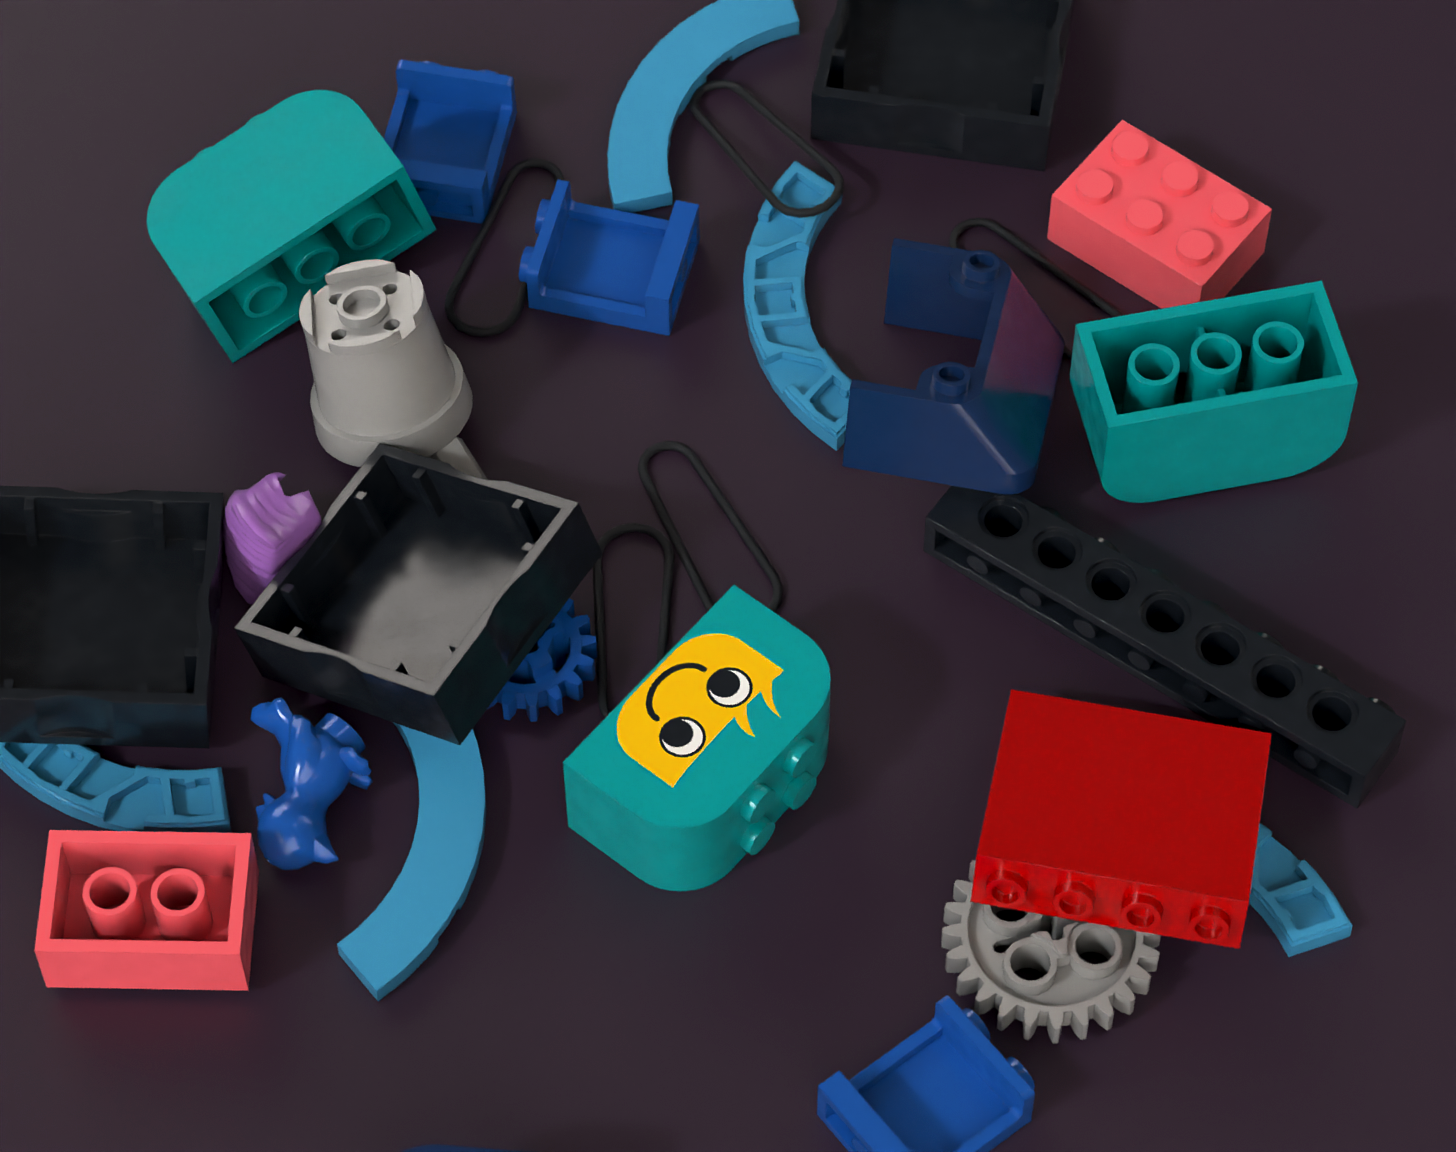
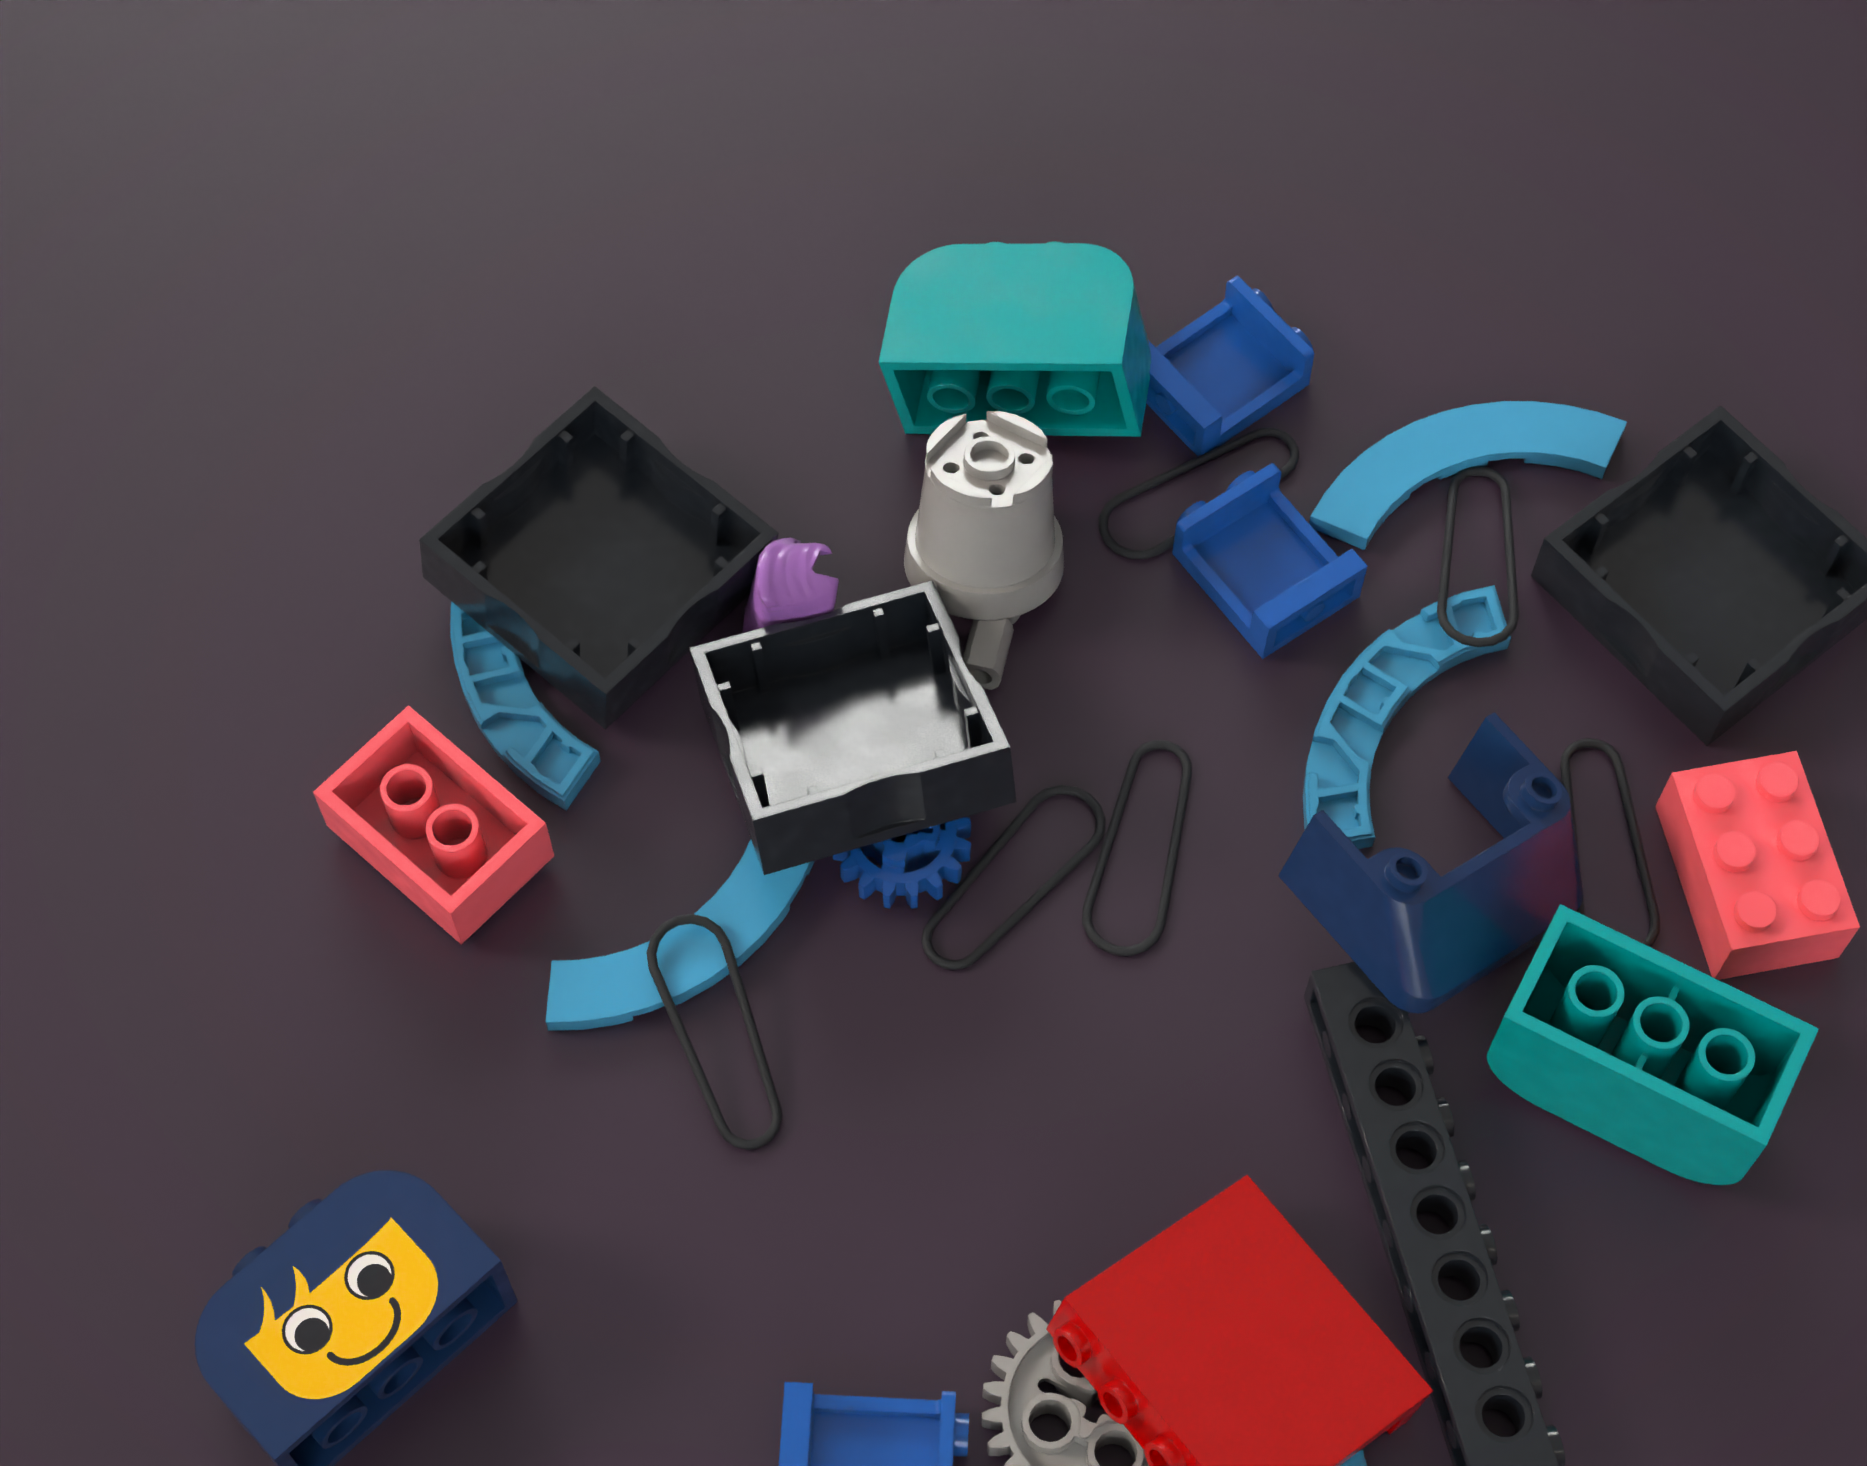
camera: 40 degrees right, 5 degrees up
blue animal [250,697,373,870] -> none
teal brick [563,585,831,891] -> none
none -> black piece [646,914,782,1150]

